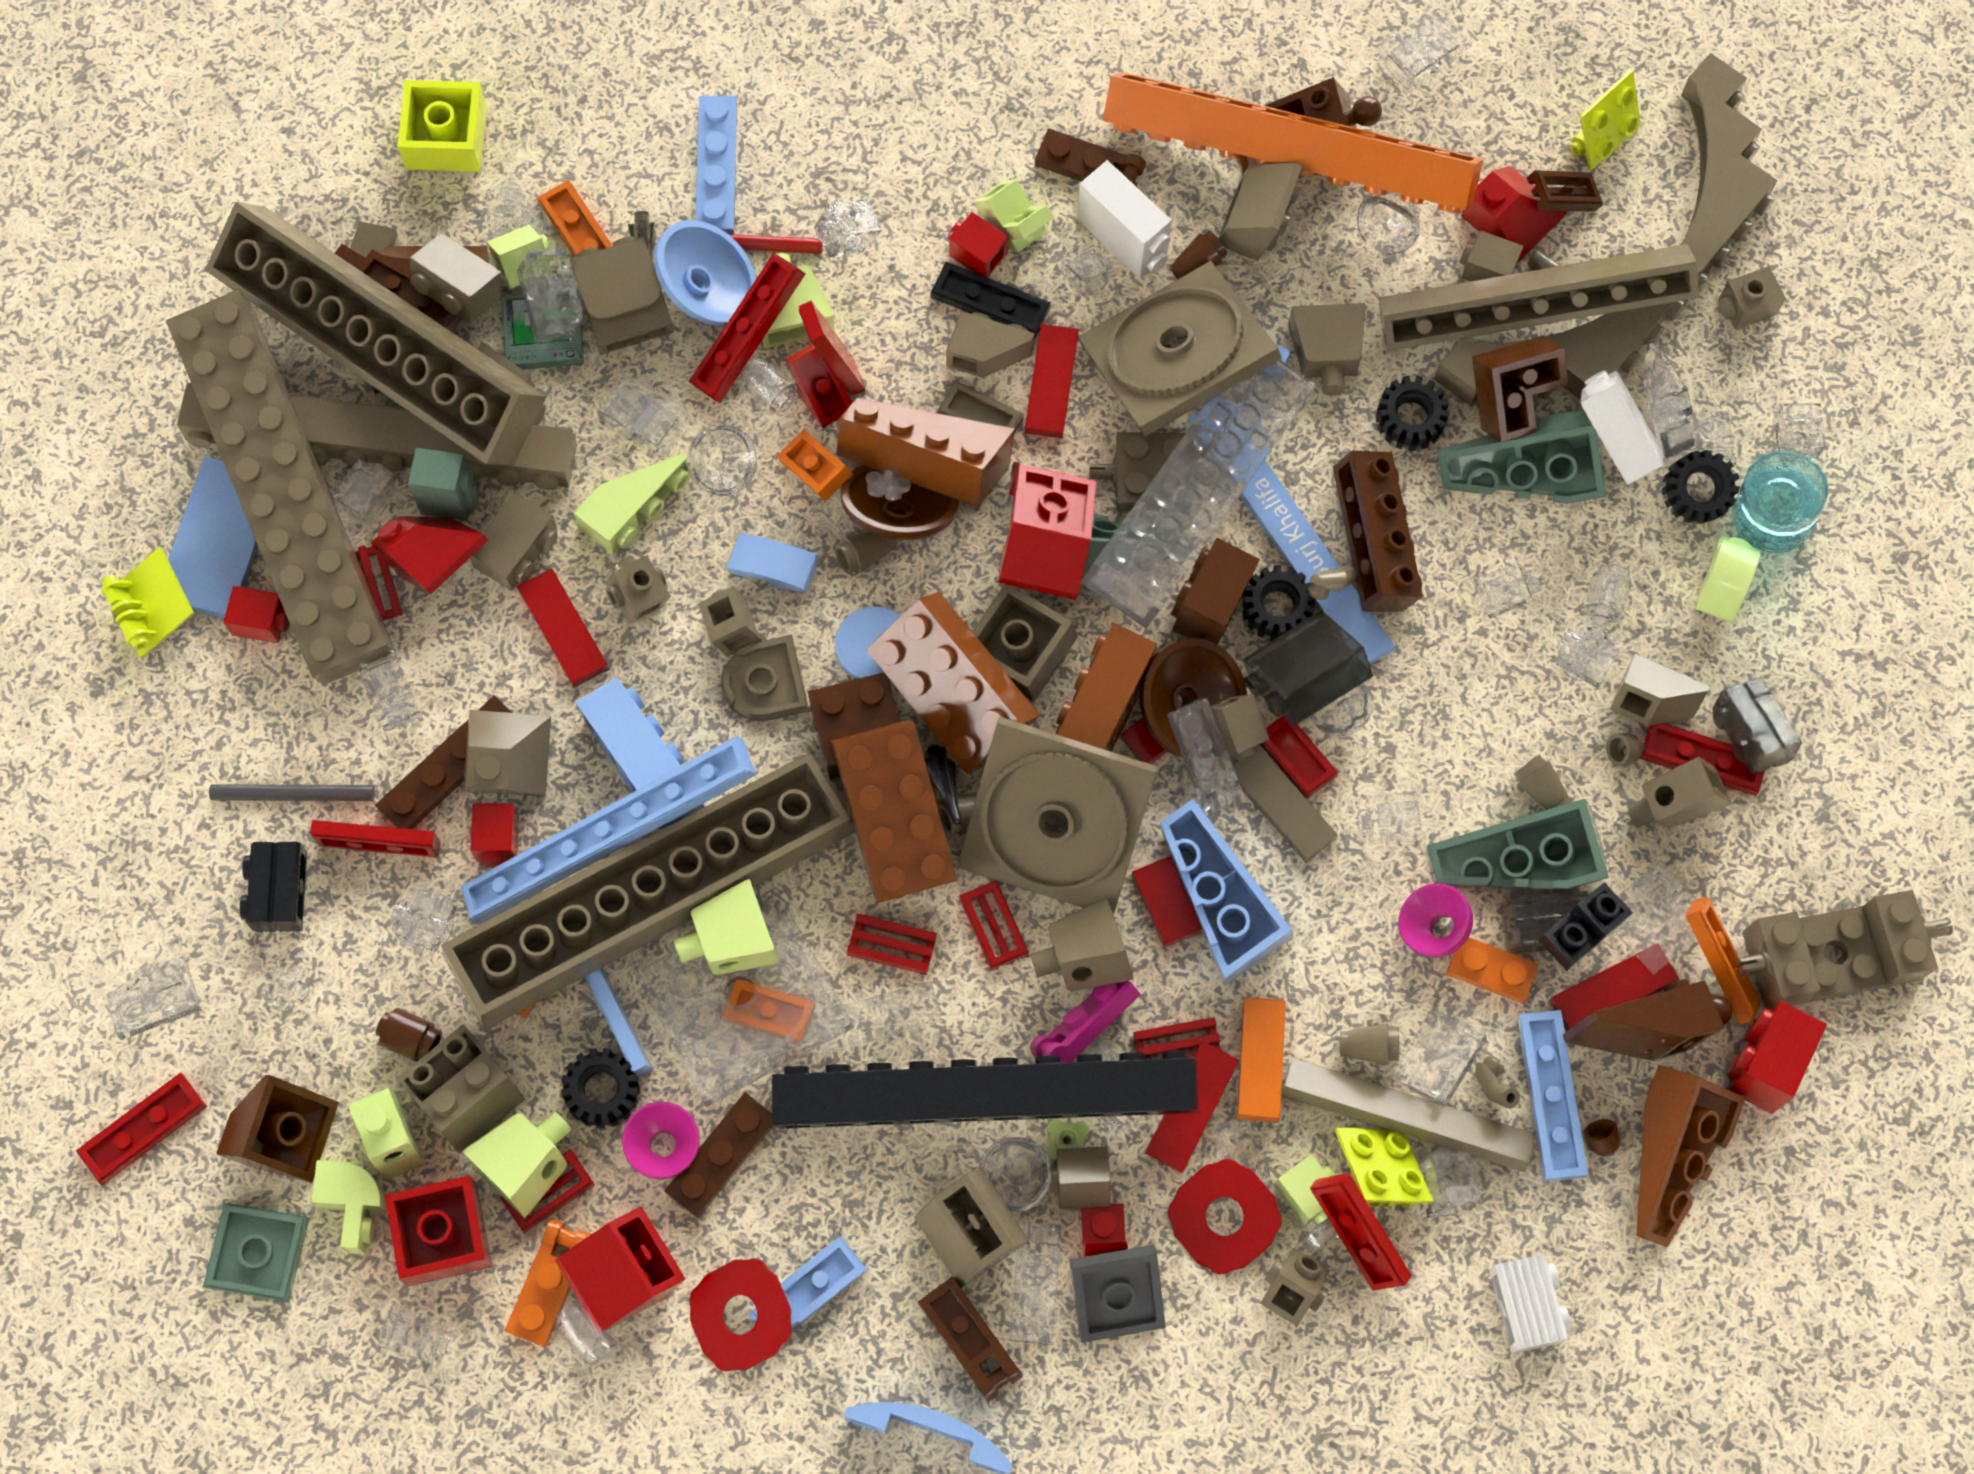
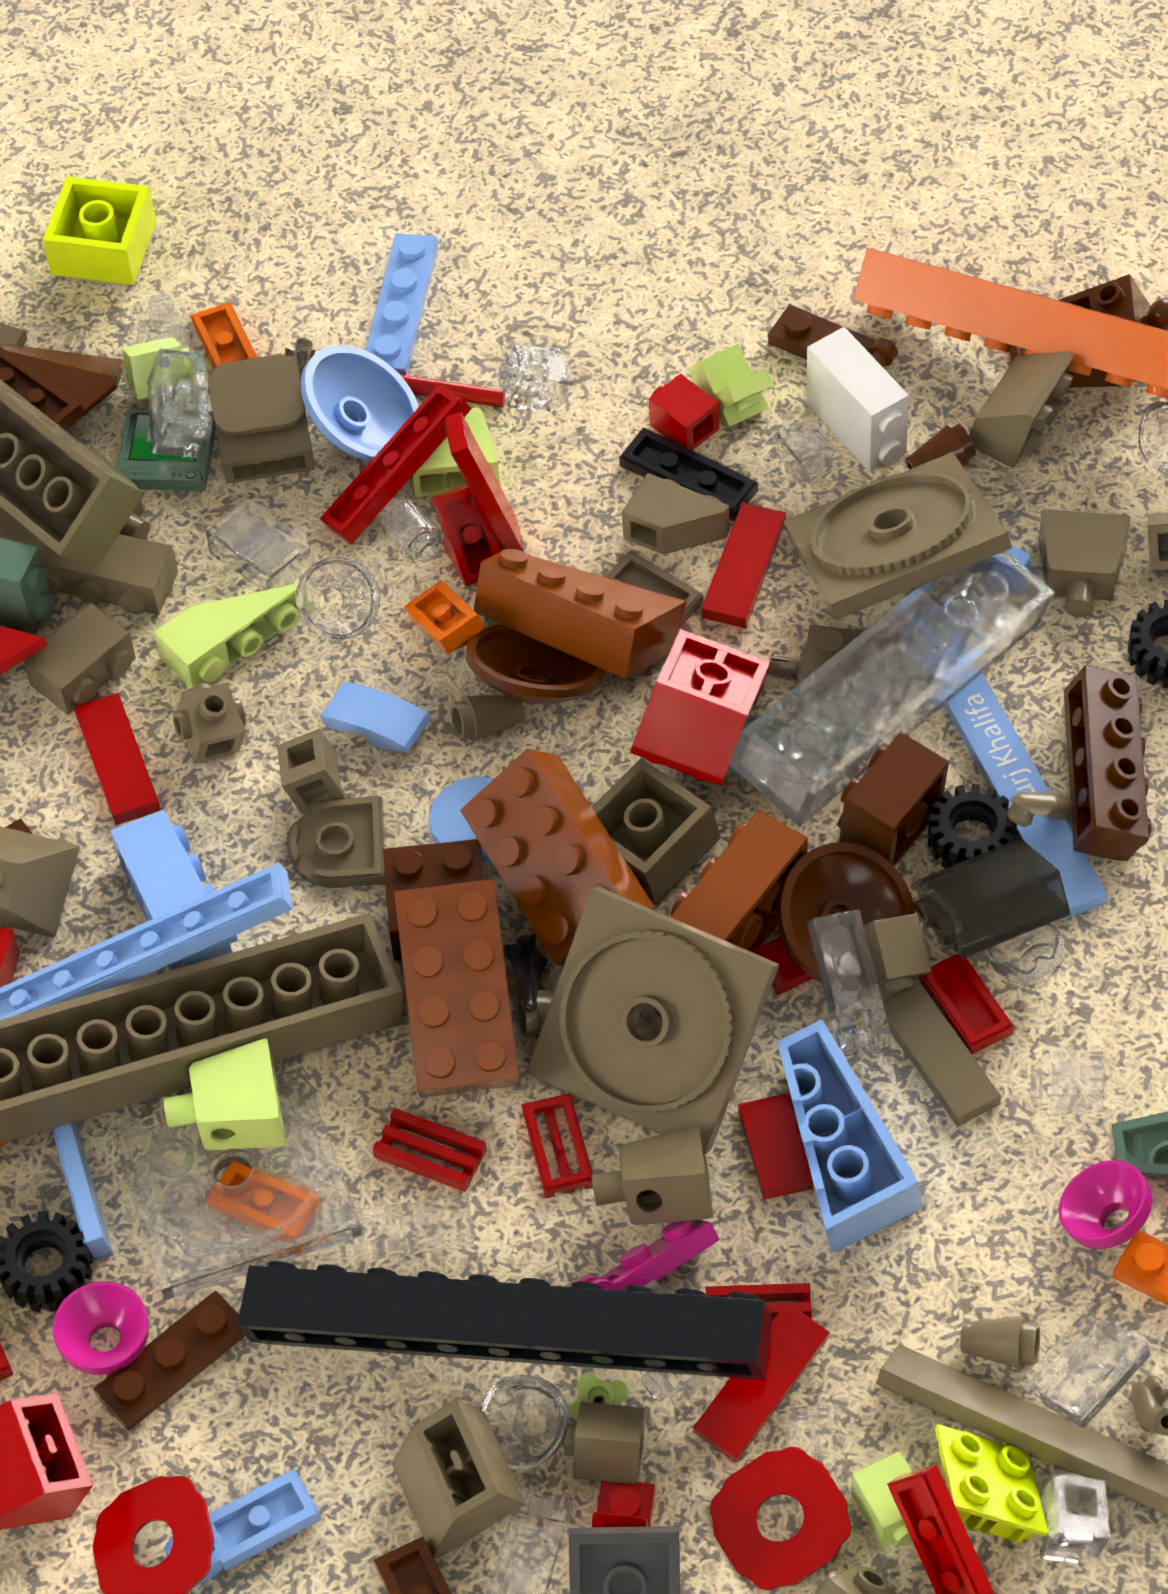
camera: 15 degrees right, 15 degrees down
brick [410,233,501,324] -> none
clear plant [866,469,911,501] -> none
orange tile [1237,997,1286,1123] -> none
clear tile [1302,1218,1339,1257] -> none

